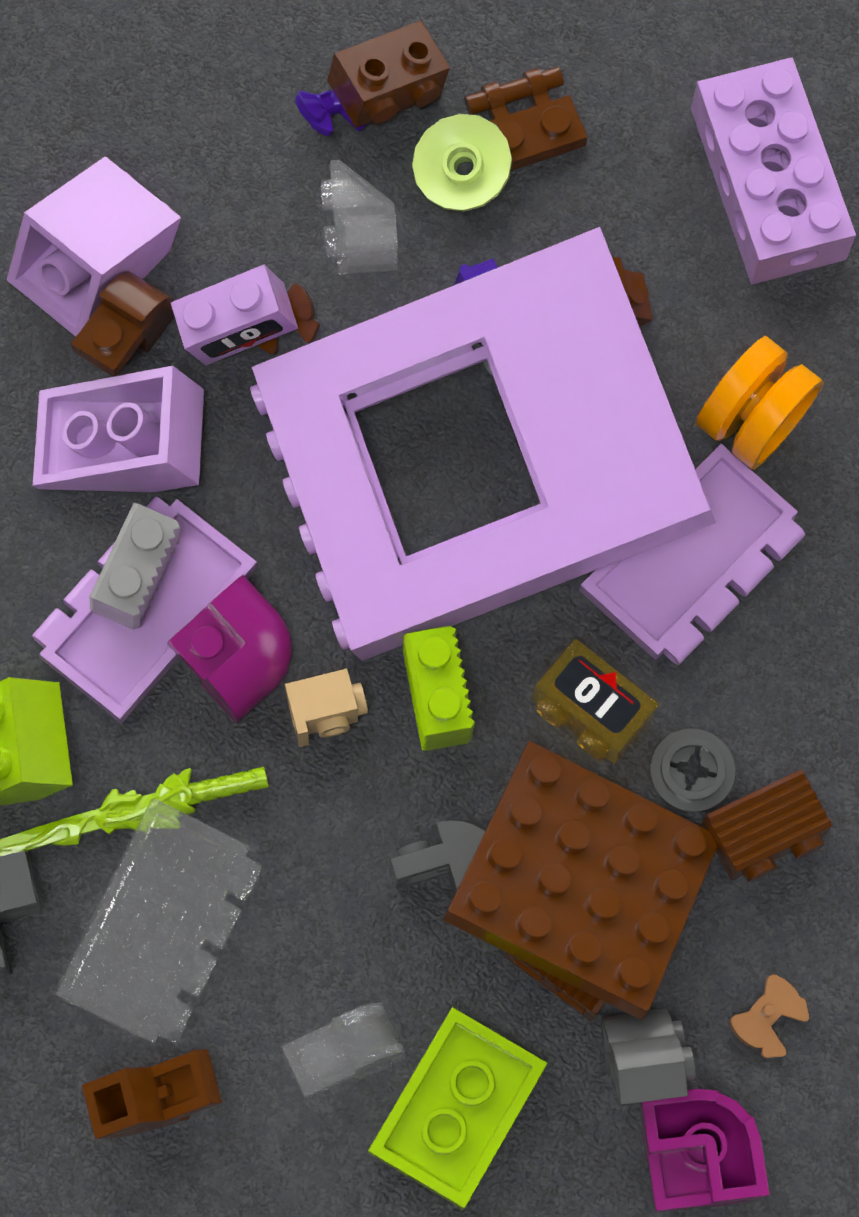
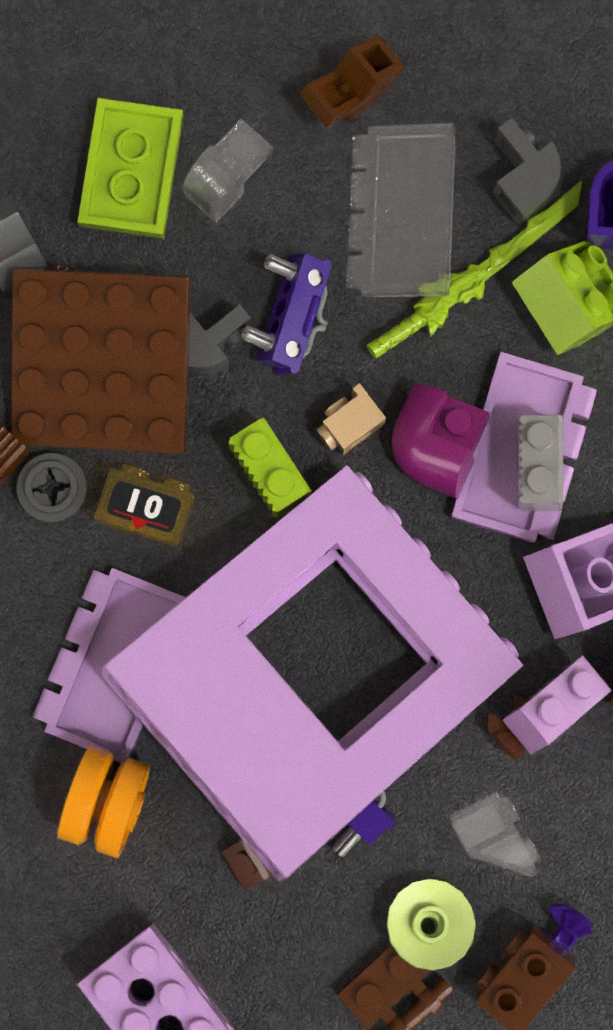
camera: 160 degrees right, 10 degrees up
none -> dark purple piece [241,253,332,374]

